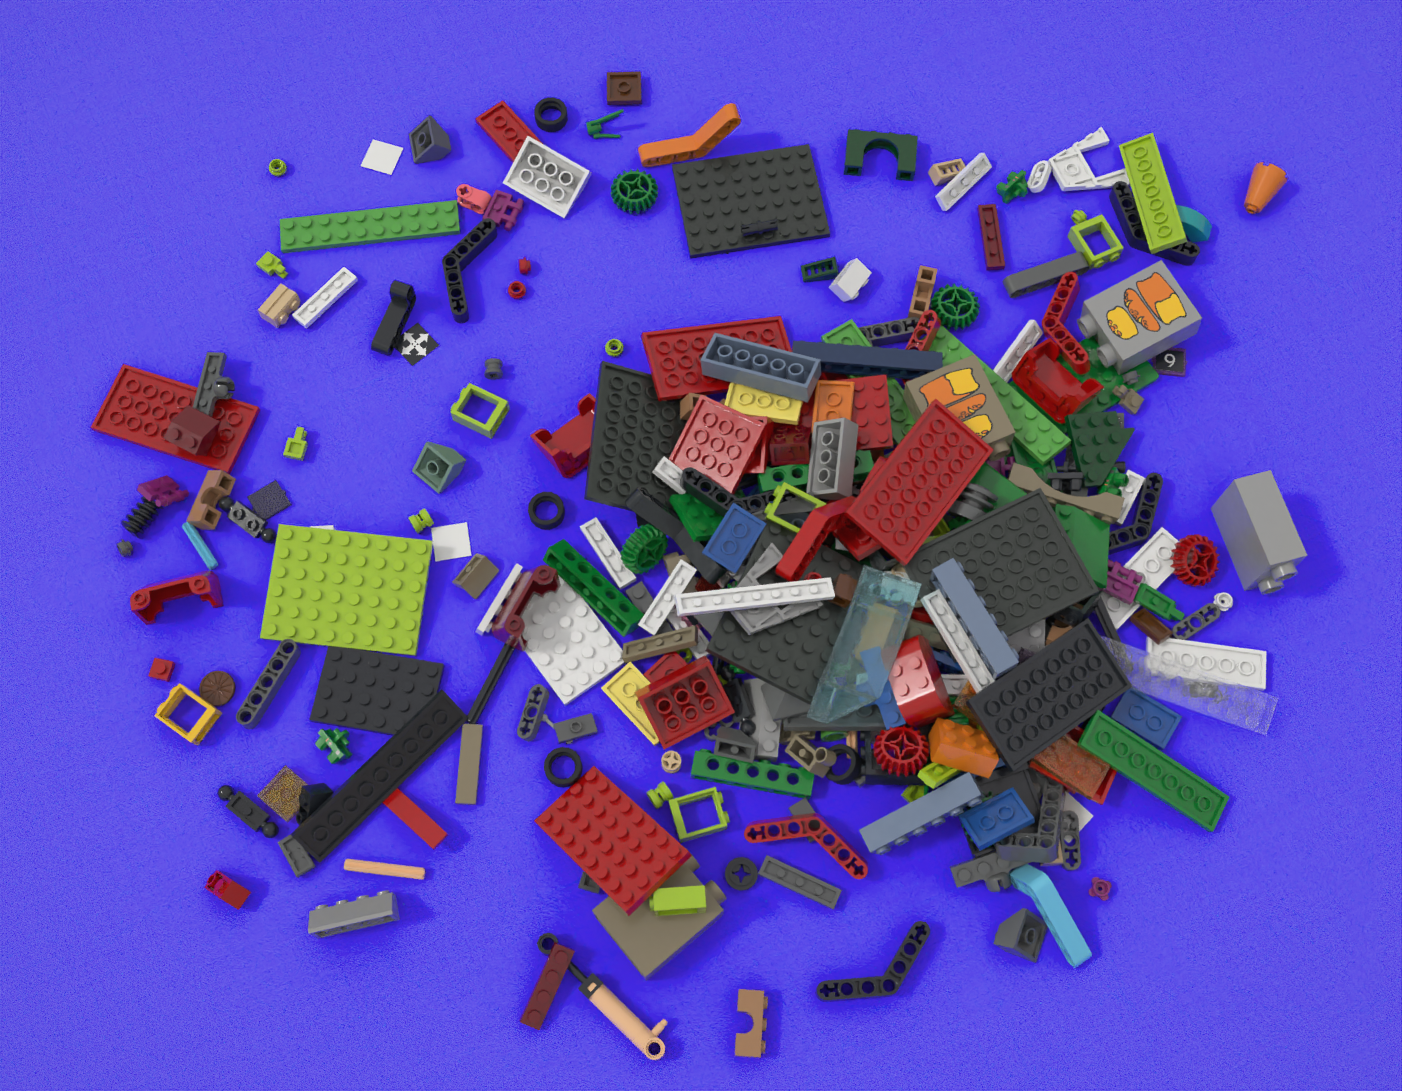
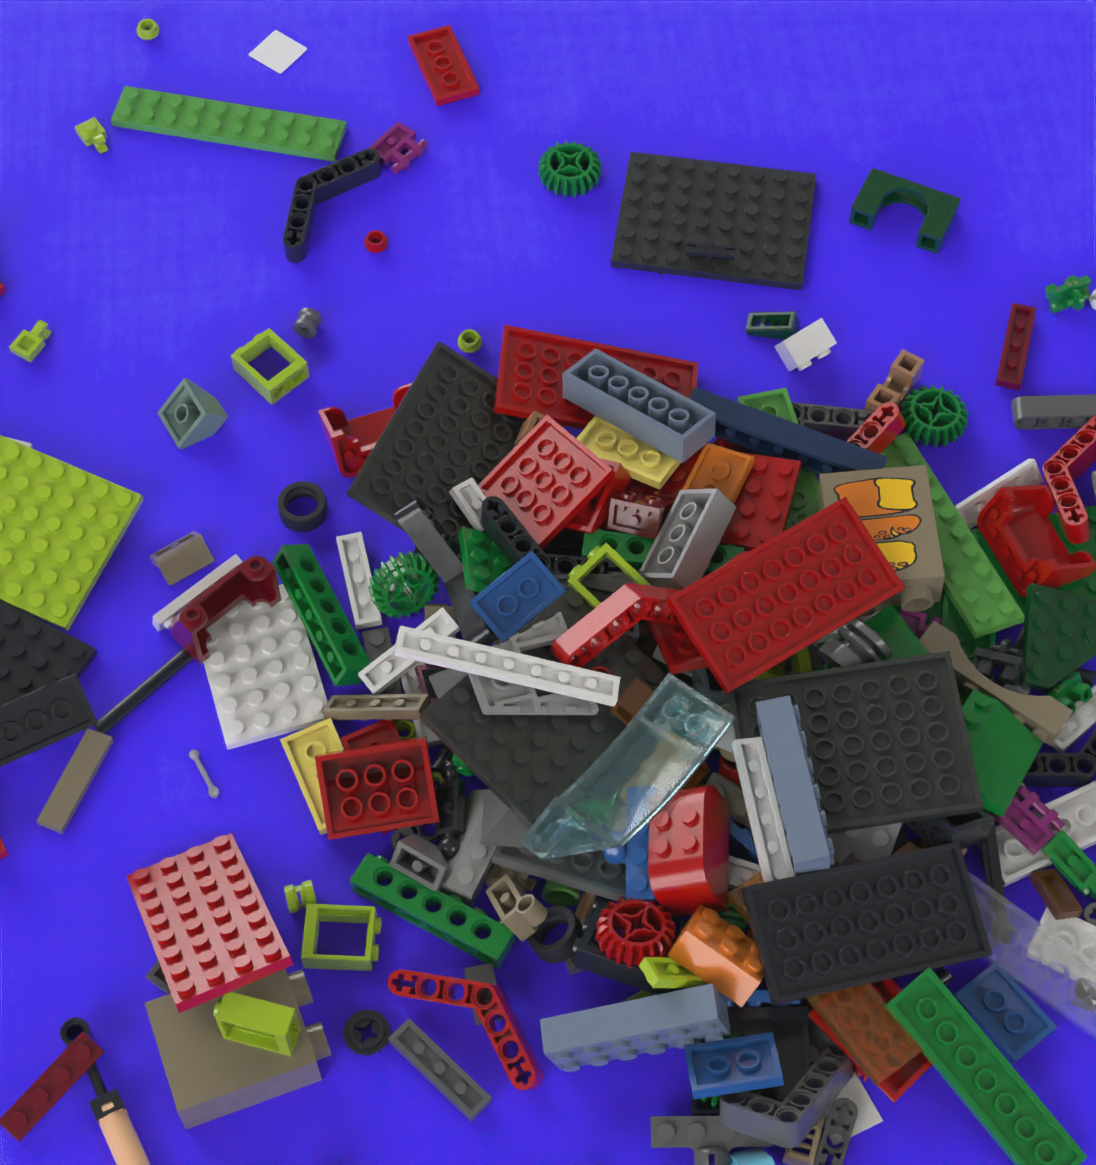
camera: 20 degrees right, 10 degrees down
tan brick [257,283,301,328] -> none
white plate [292,267,358,329] -> none
black beam [371,280,416,356] -> none
black sticker [395,323,439,366] -> none
dark grey slope [408,115,451,164] -> none
lime wheel [408,508,434,534] -> none
white sticker [431,522,471,562] -> none
coral piece [456,184,492,214] -> none
white slope [503,136,592,218] -> none
dark grey beam [517,684,549,742] -> none
red plate [518,257,531,275] -> none
black tyre [534,97,568,132] -> none
black tyre [544,747,583,787] -> none
dark grey plate [553,713,598,744] -> none
green plant [586,109,624,139] -> none
reddish brown plate [607,71,642,105] -> none
orange beam [638,103,741,167] -> none
tan wheel [661,751,681,774] -> none
tan slope [928,158,966,186] -> none
white plate [935,153,992,211] -> none

